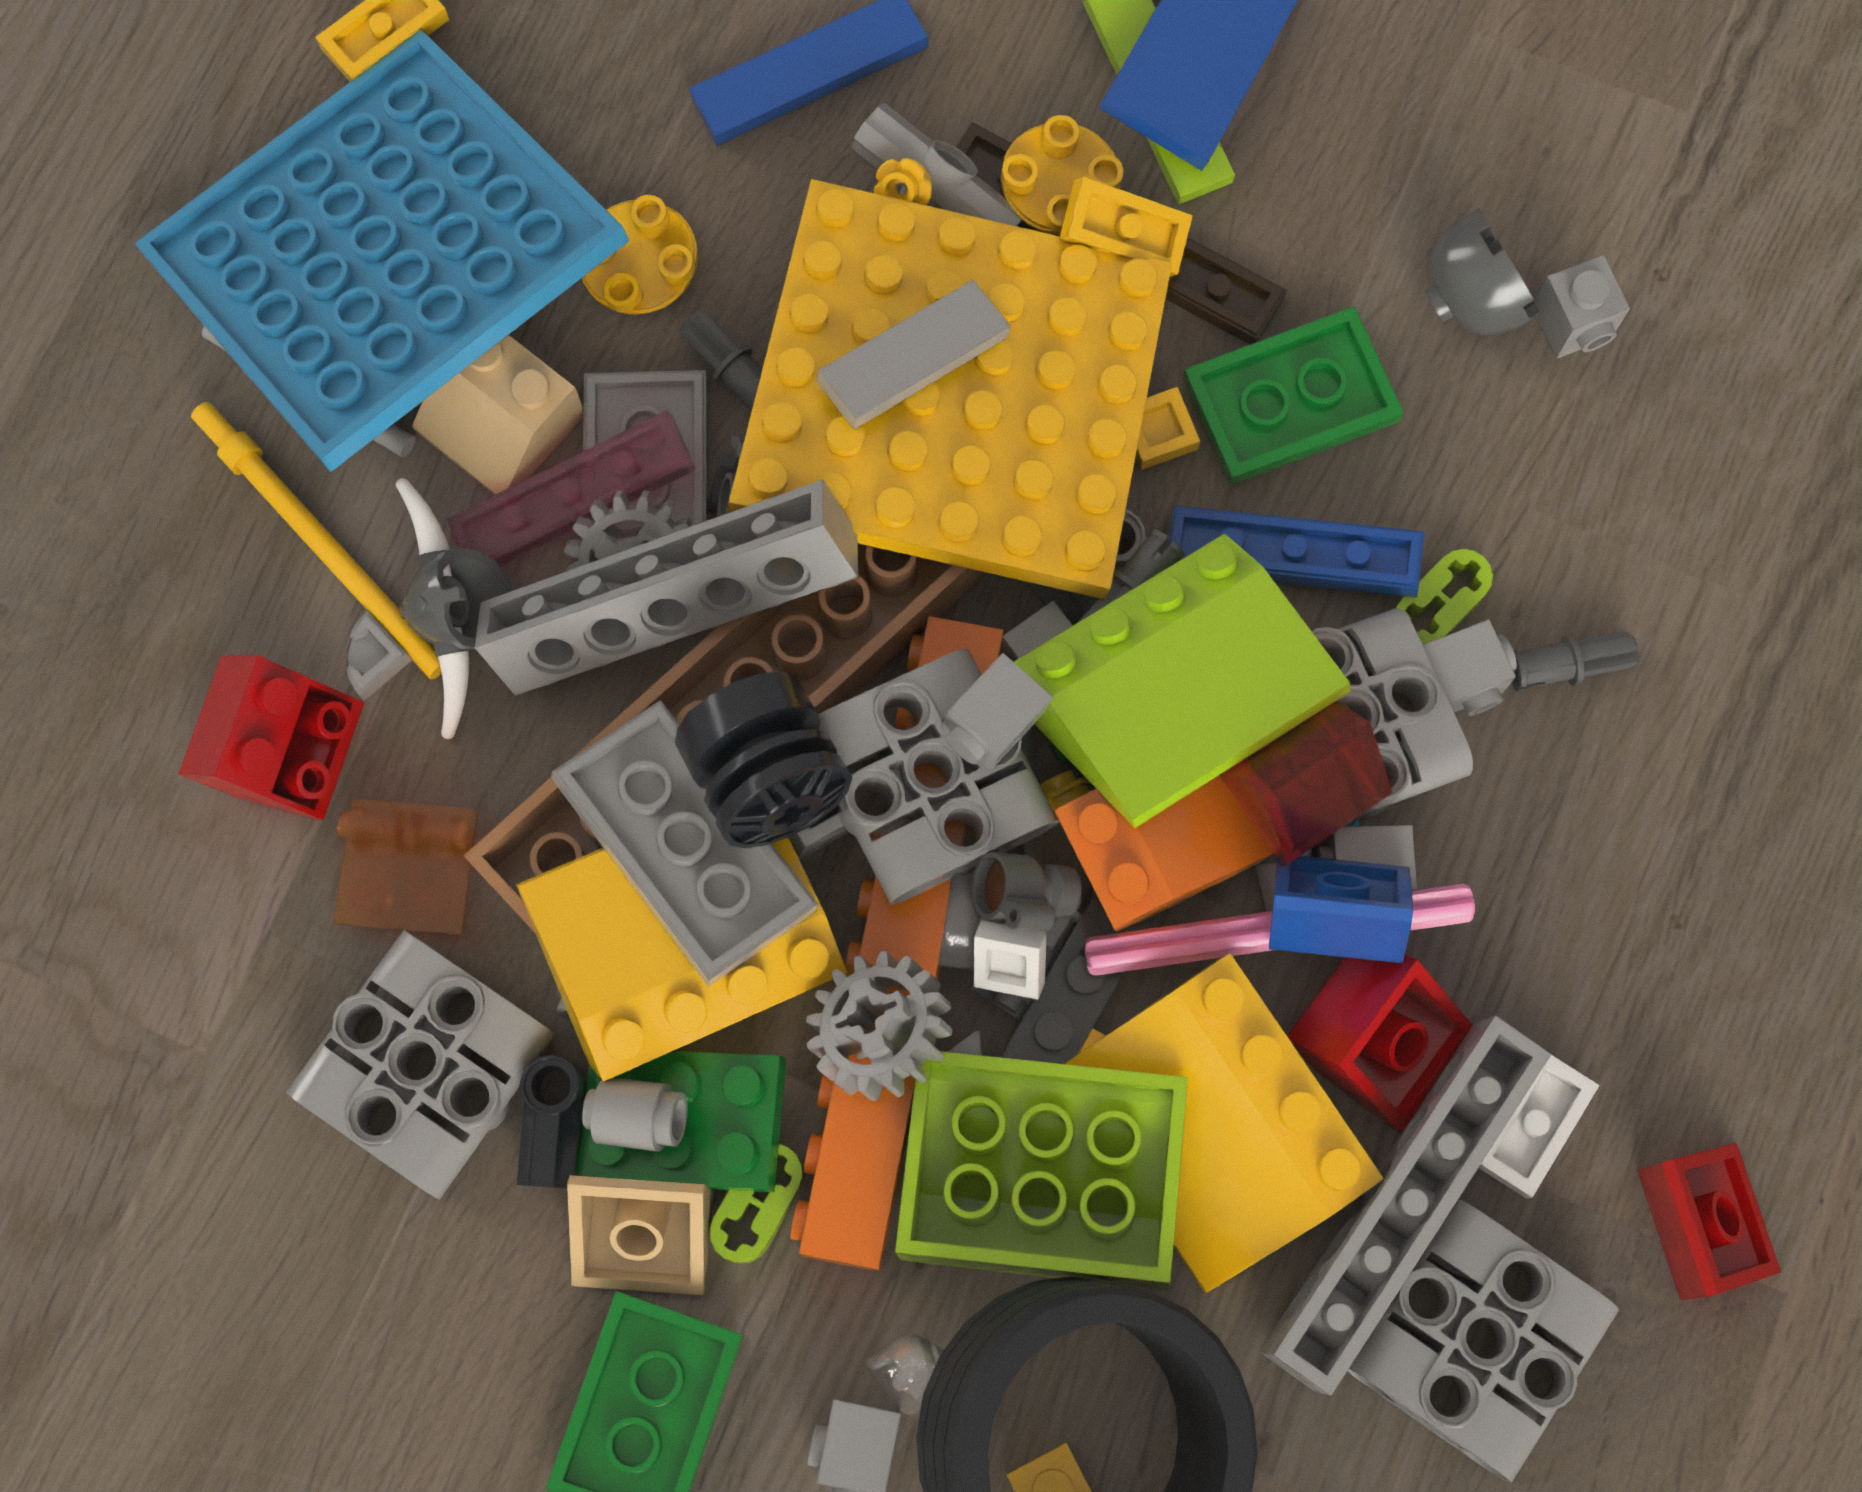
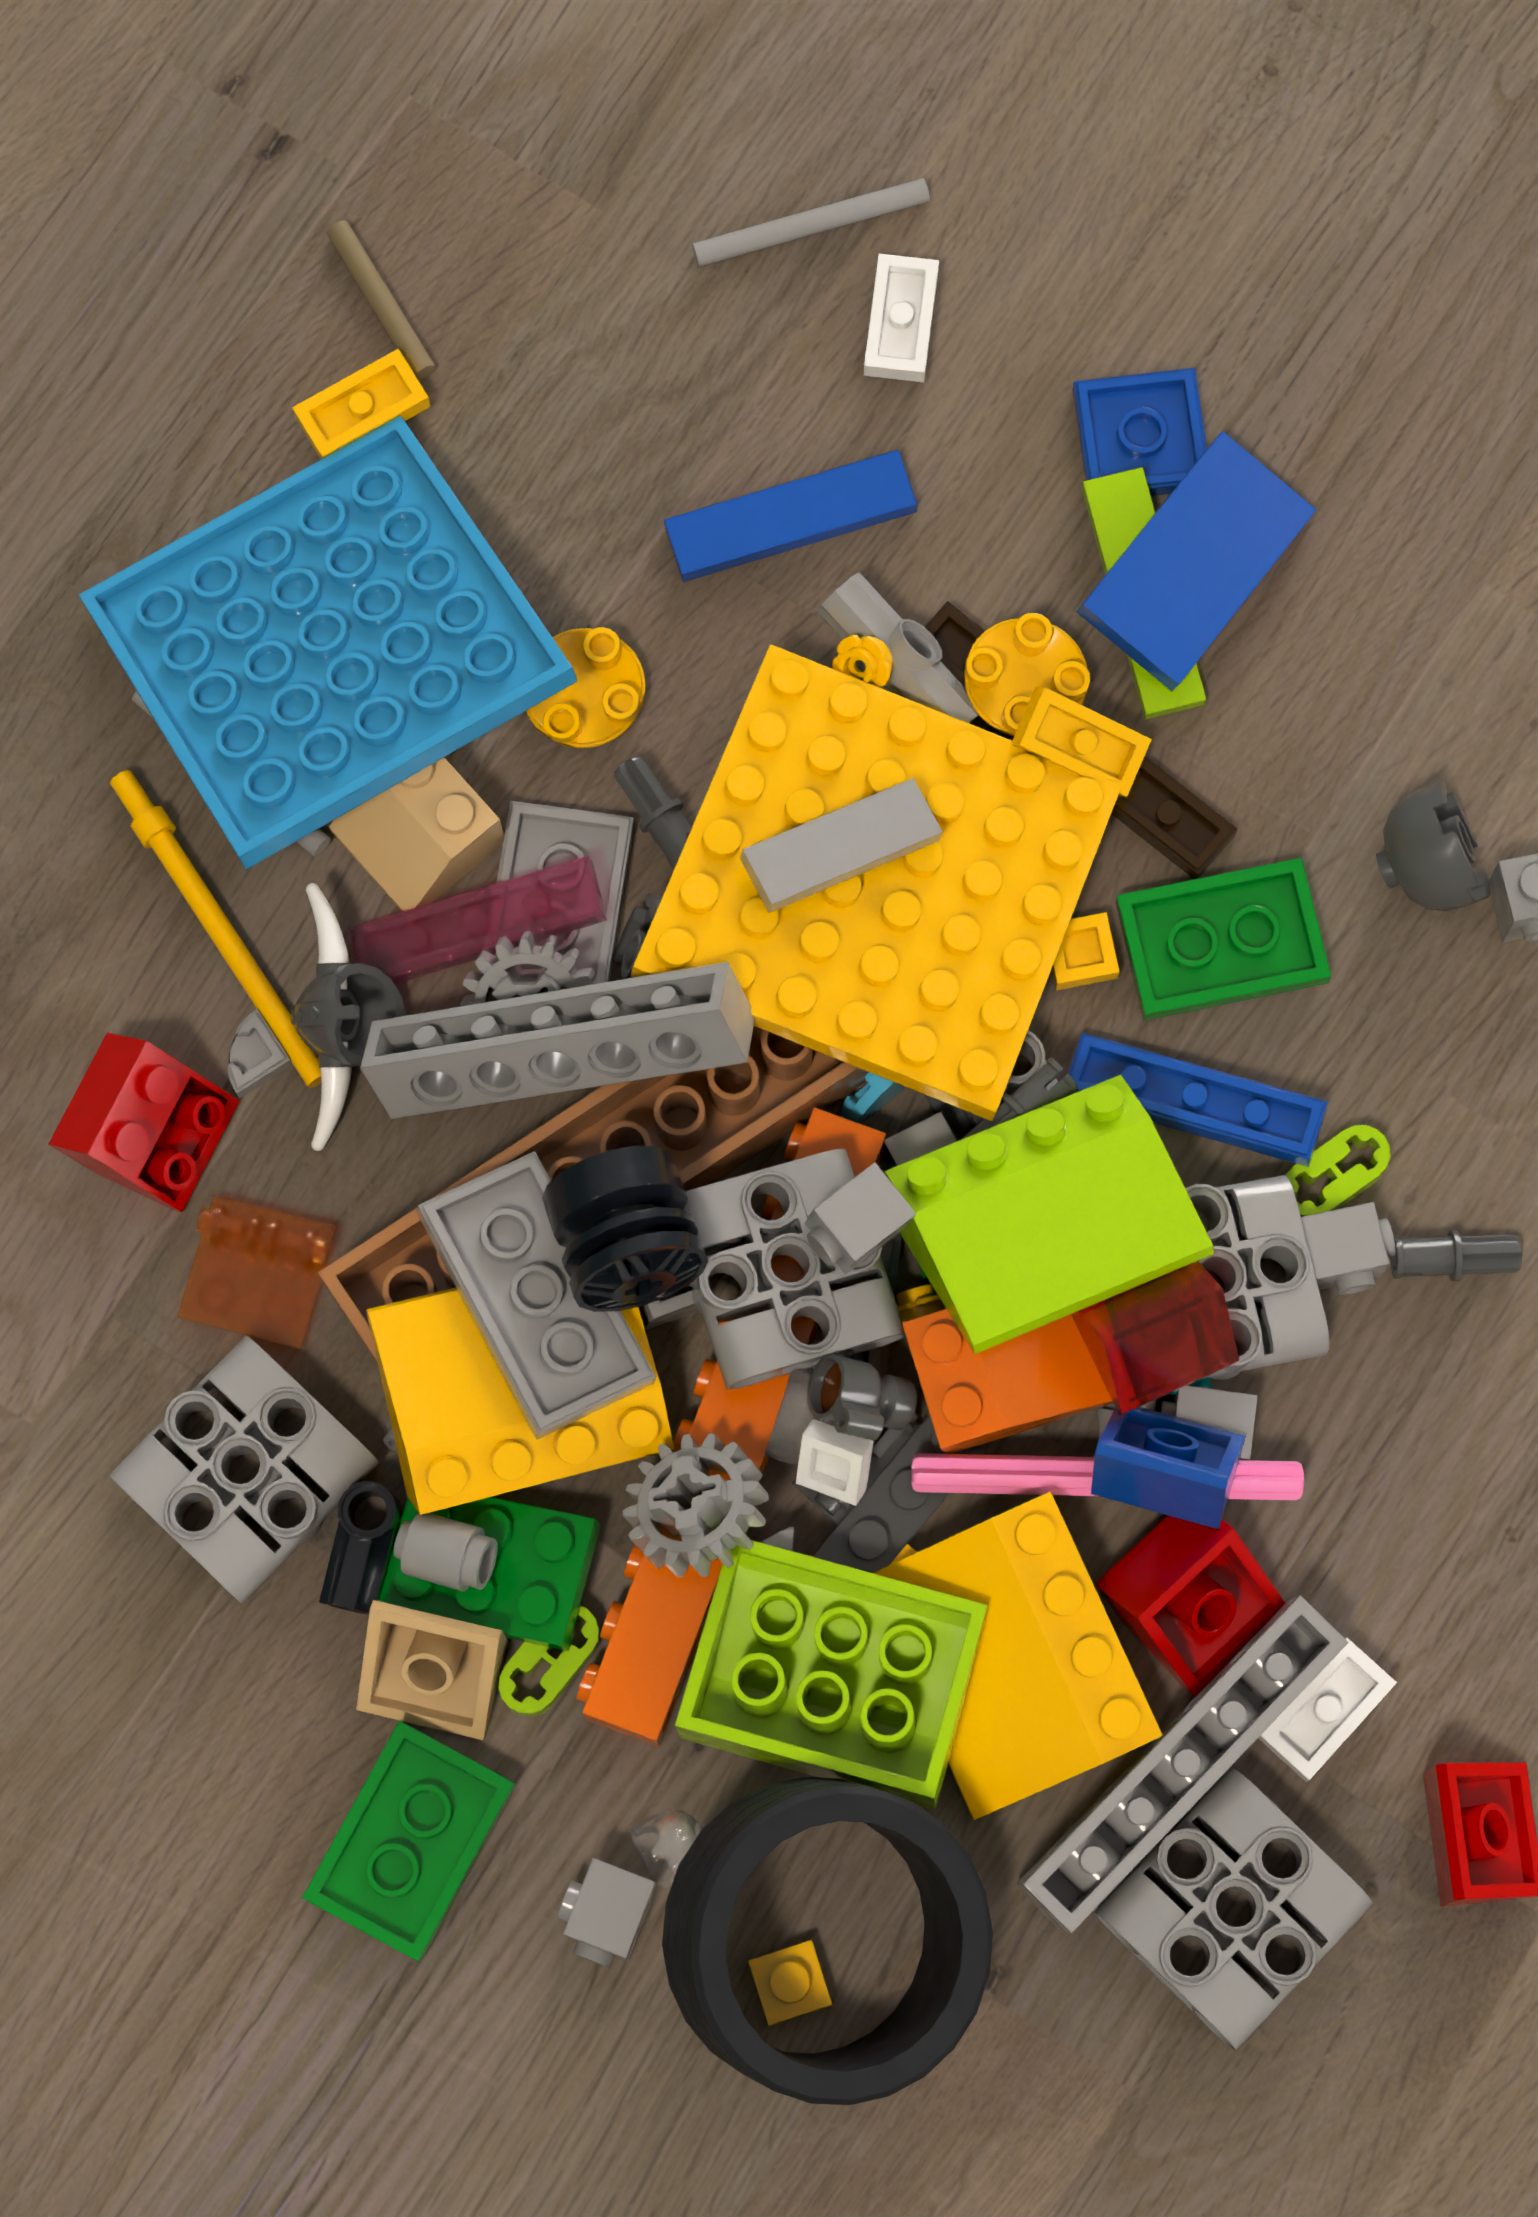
camera: 10 degrees right, 0 degrees up
none -> medium azure tile [840,1072,903,1124]

